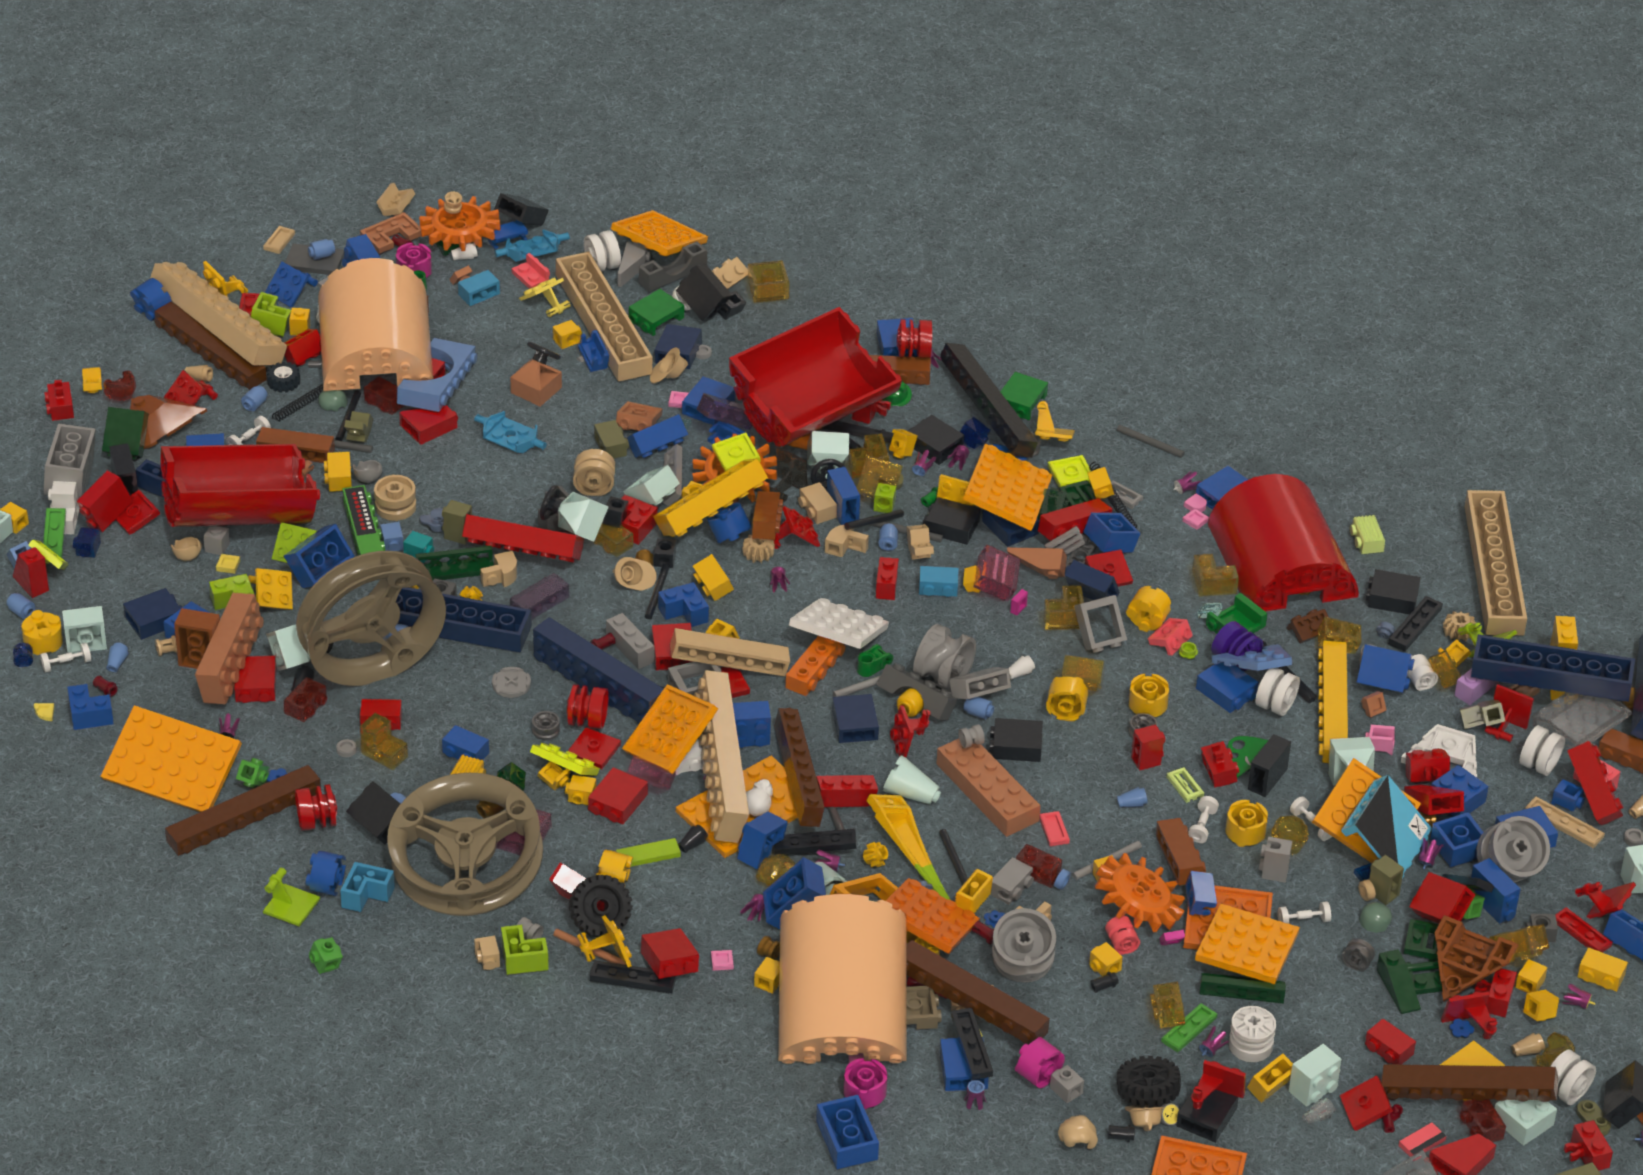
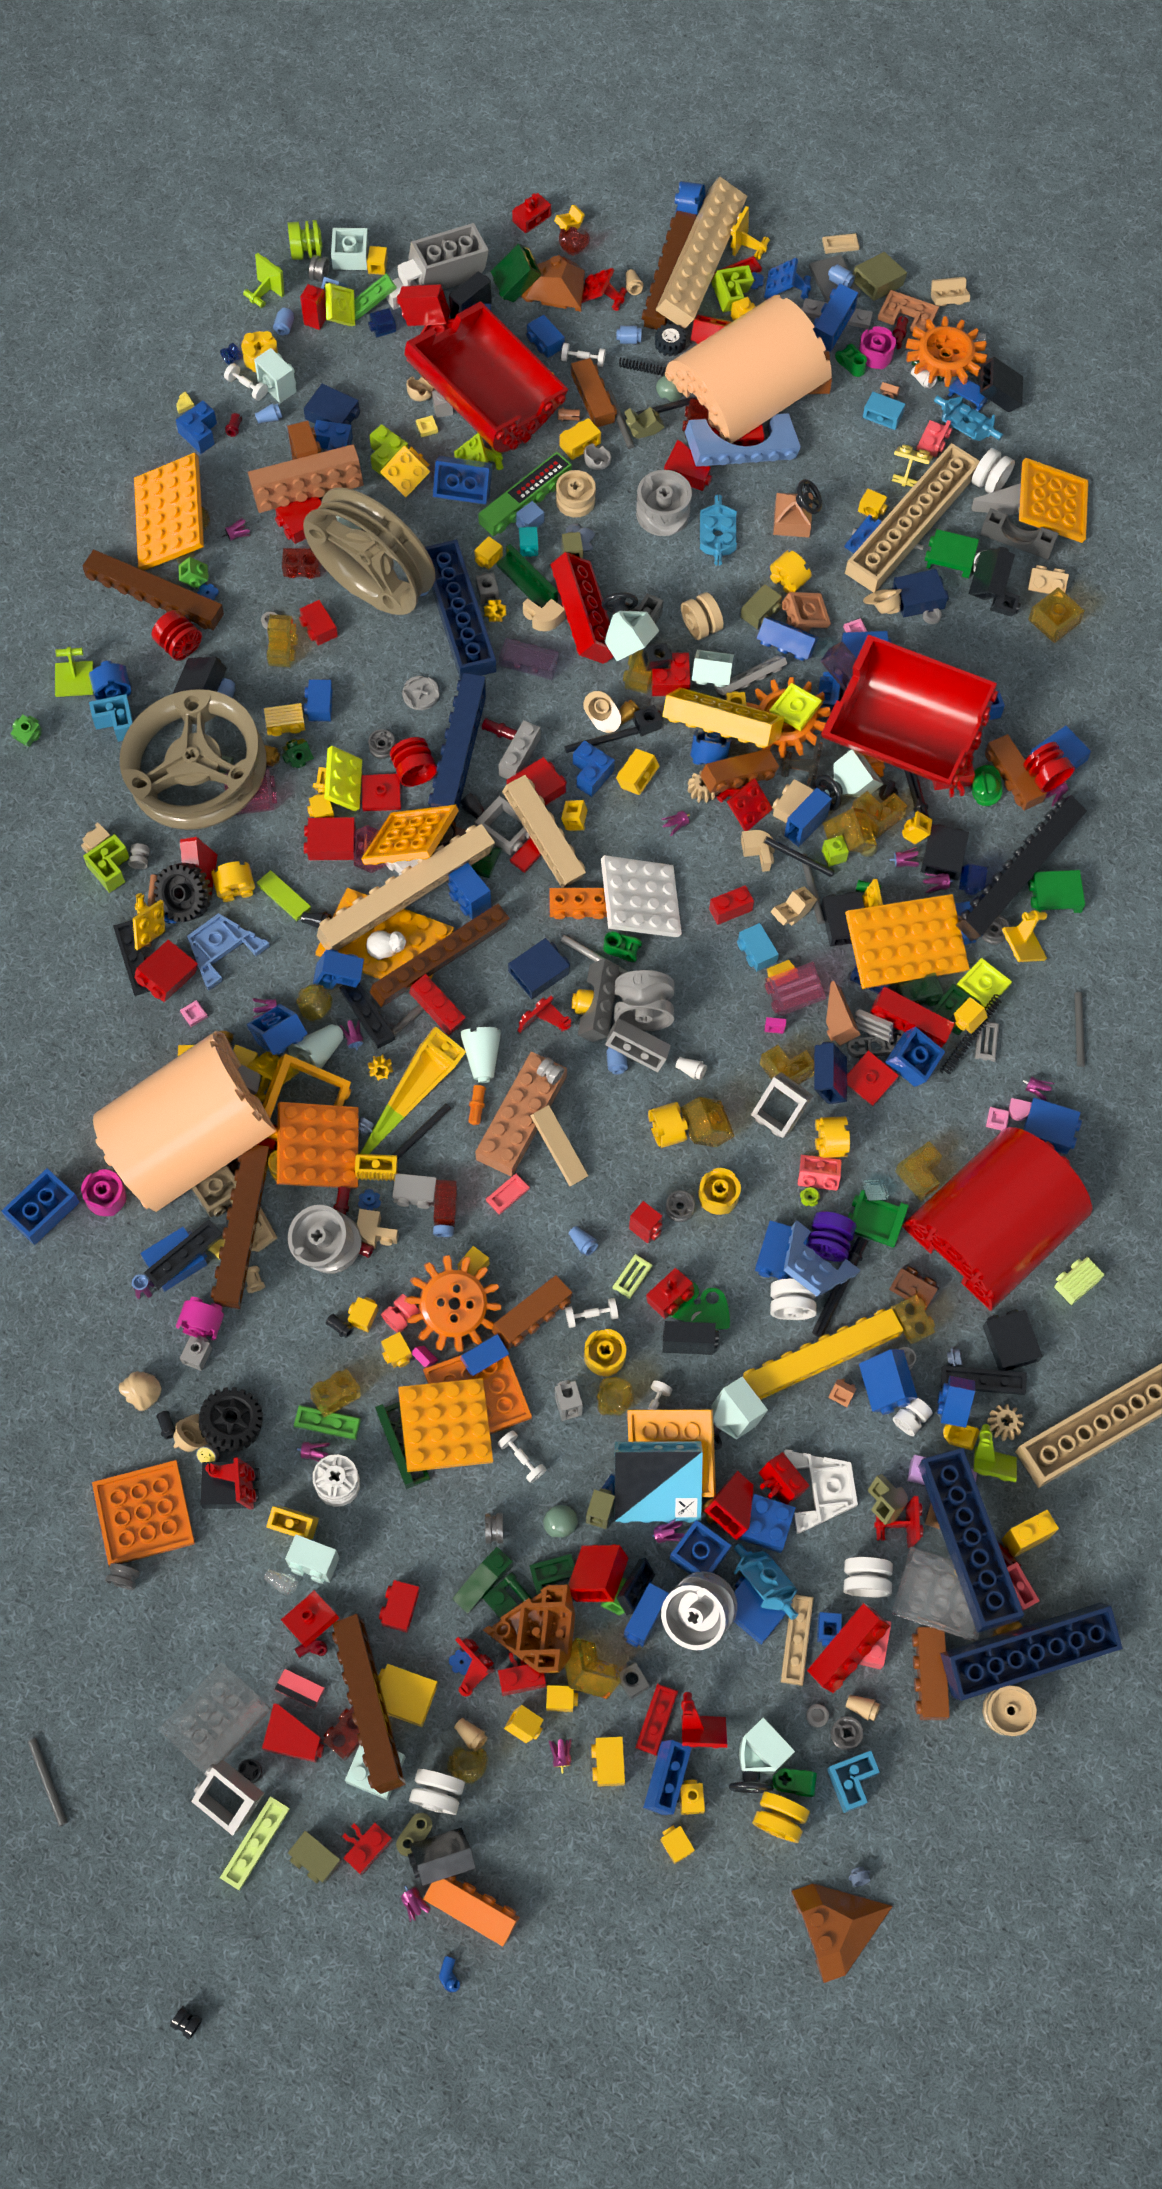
camera: 60 degrees right, 25 degrees up
tan wheel [444,191,462,214] -> none
medium blue brick [879,523,898,551] -> none
black brick [989,718,1043,762] -> none
light grey bar [1072,841,1142,880] -> none
tan tile [1358,879,1376,901] -> none
bright pink window [1365,725,1395,755] -> none
clear yellow hips [1428,650,1461,689] -> none
none -> medium blue wing [187,913,270,991]
none -> yellow brick [381,1332,412,1368]
none -> orange axle [468,1085,486,1125]
none -> tan tile [530,1105,588,1186]
none -> light grey piece [636,470,692,536]
none -> dark azure plate [734,1543,798,1620]
none -> yellow brick [770,550,812,594]
none -> olive brick [853,252,907,301]
none -> blue brick [937,1376,975,1428]

